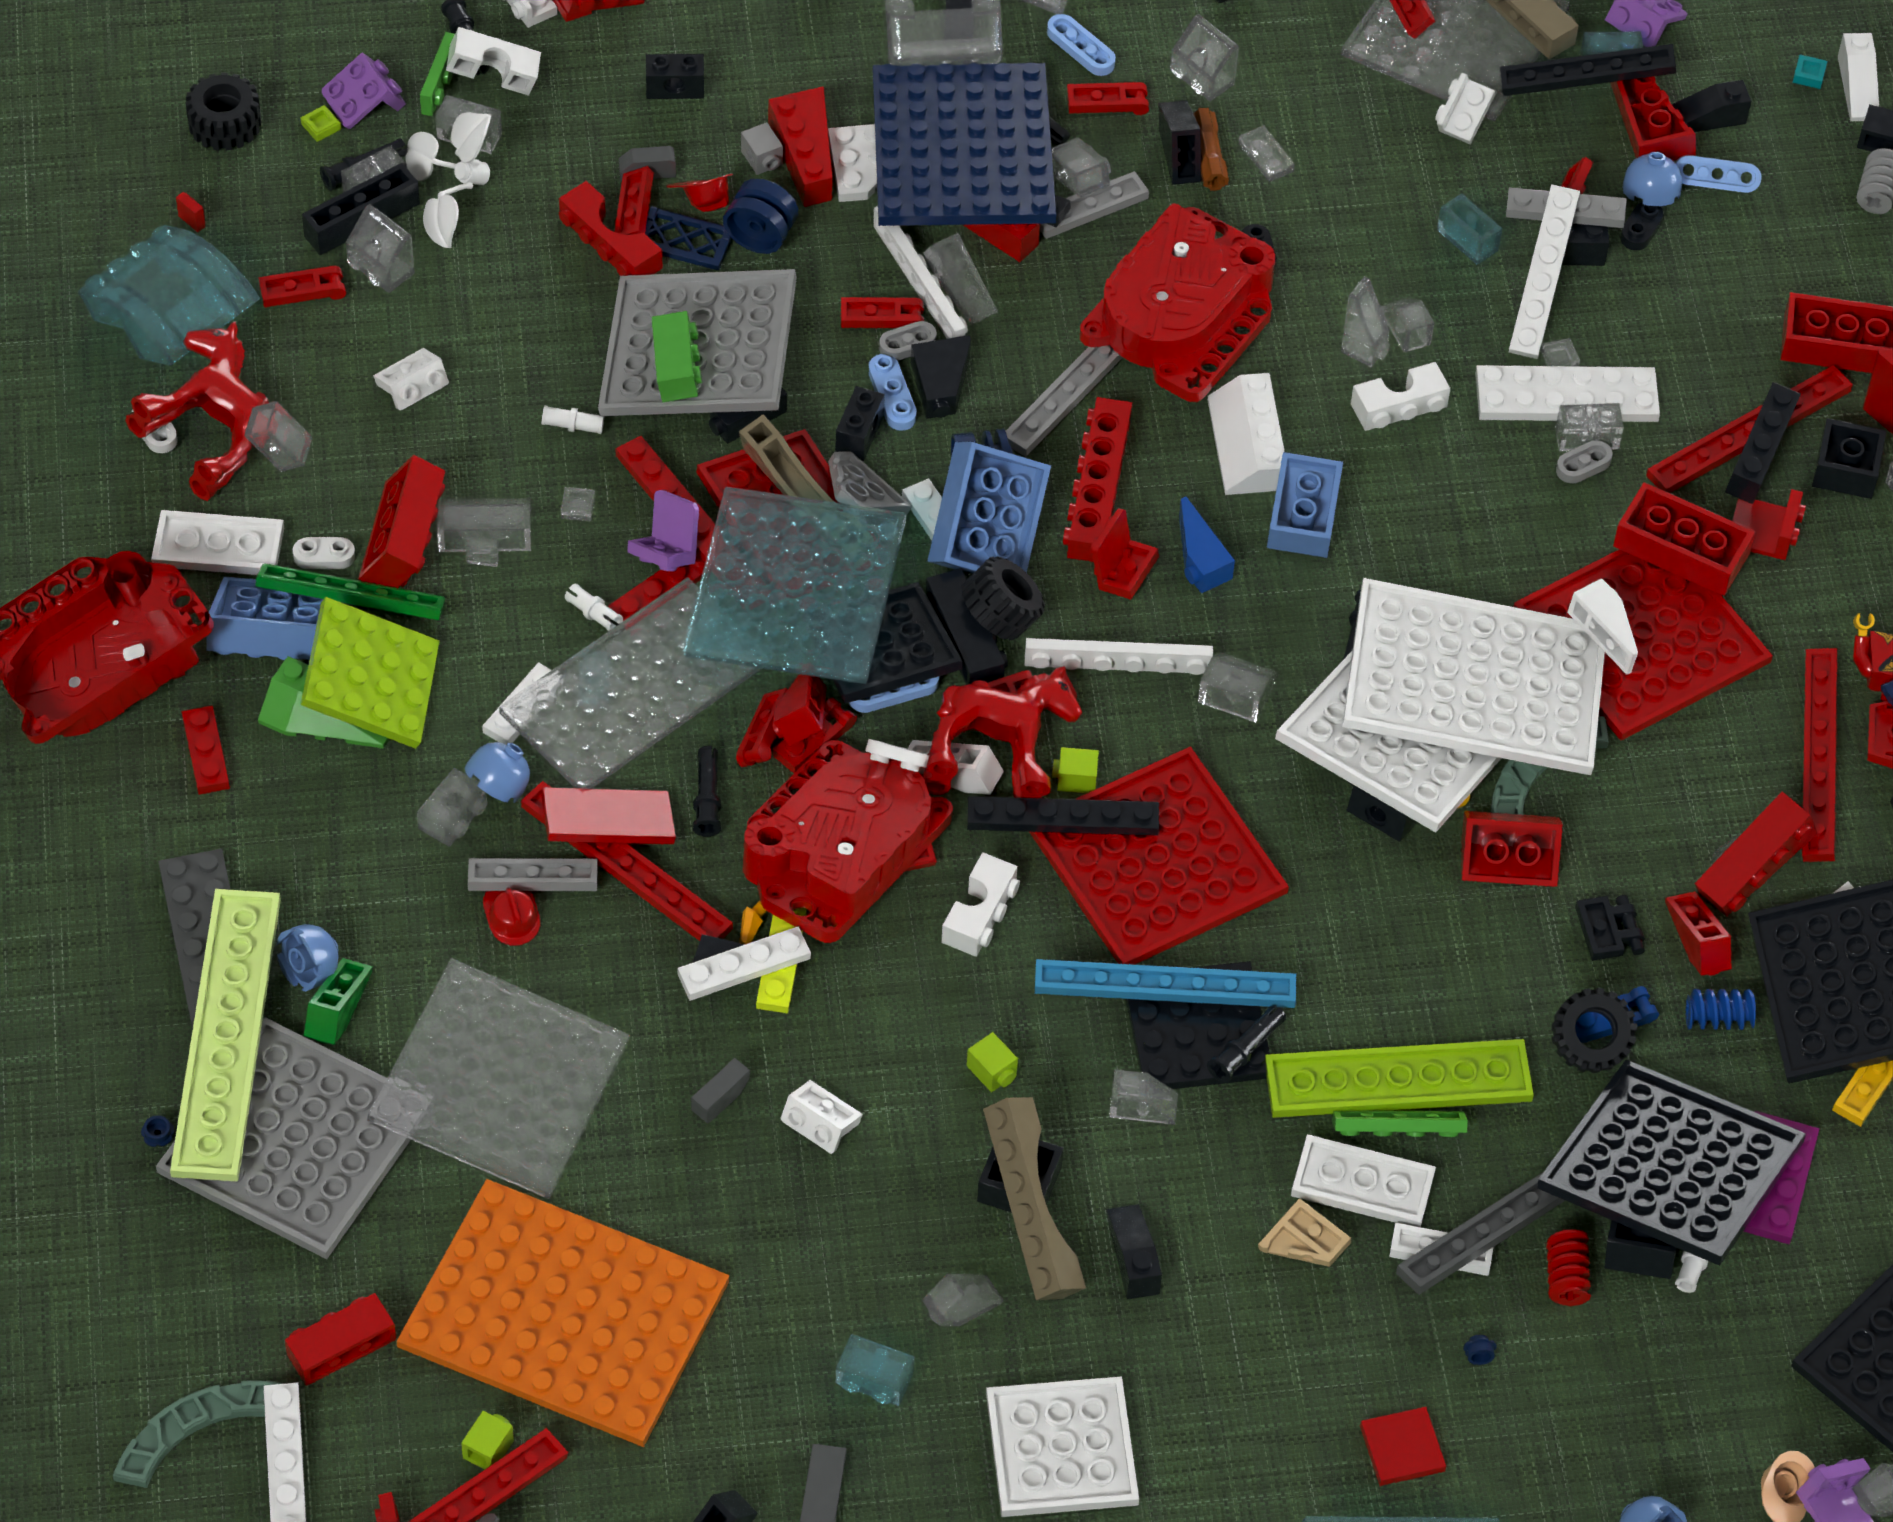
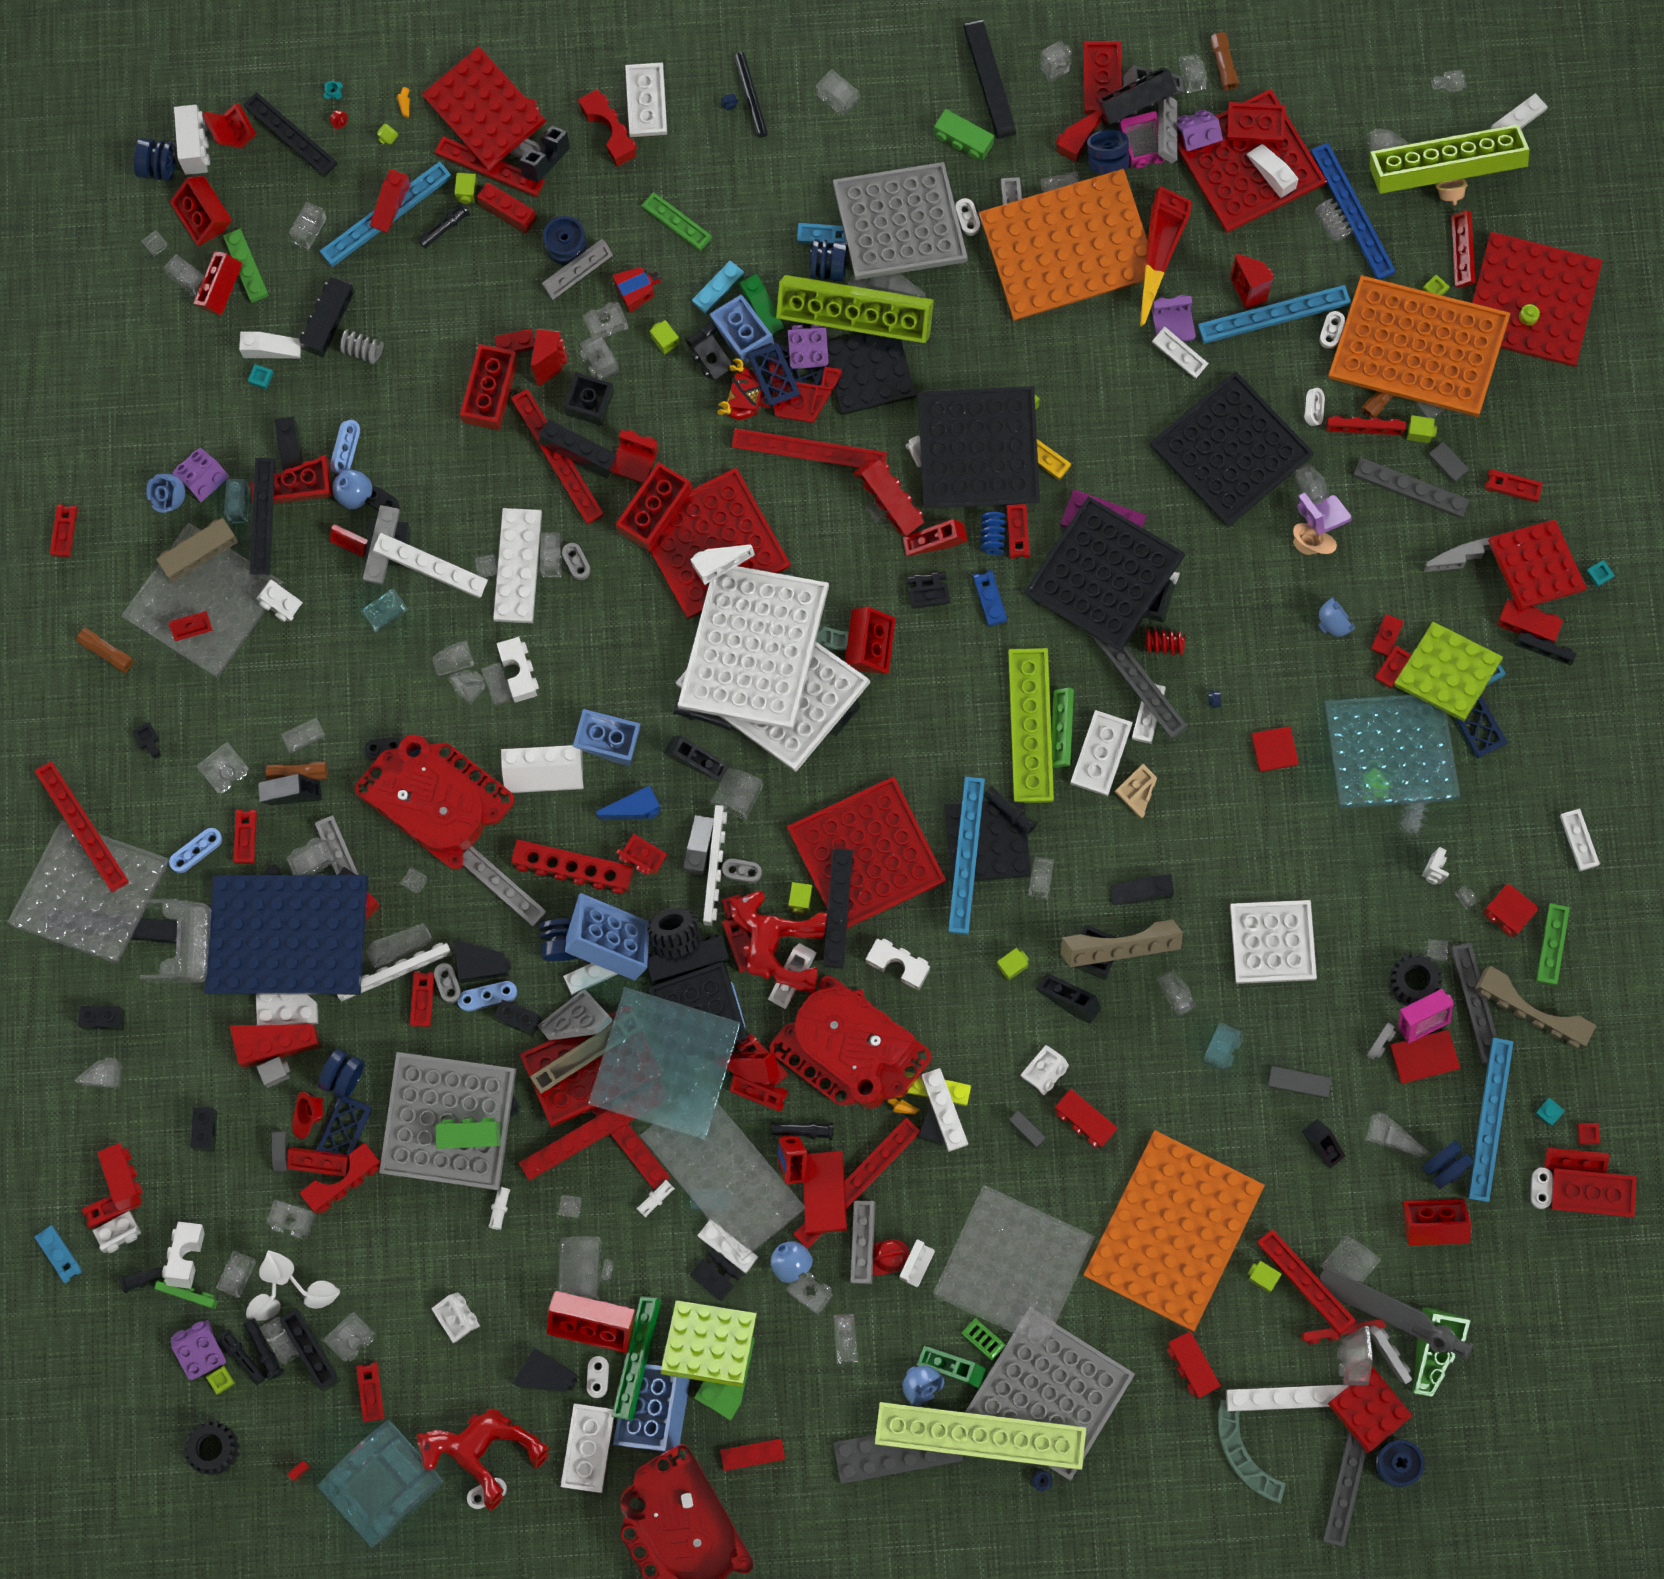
camera: 80 degrees left, 20 degrees up
clear brick [244,401,313,472] -> none
medium lavender bracket [627,490,699,571] -> none
white plate [865,739,930,772] -> none
black tyre [1551,988,1637,1073] -> none
none -> black pin [216,1329,267,1386]
none -> clear brick [266,1199,316,1239]
none -> clear tile [400,867,428,895]
none -> clear plate [481,662,513,706]
none -> black slope [512,1348,578,1393]
none -> black slope [664,736,729,782]
none -> slope [684,815,714,876]
none -> black plate [690,1248,743,1302]
none -> light grey plate [722,859,762,883]
none -> red torso [777,1135,807,1184]
none -> clear slope [833,1314,858,1363]
none -> white bracket [899,1239,935,1287]
none -> bright green slope [961,1318,1006,1361]
none -> red plate [1007,504,1029,559]
none -> black slope [1037,973,1101,1024]
none -> red brick [1054,1089,1118,1149]

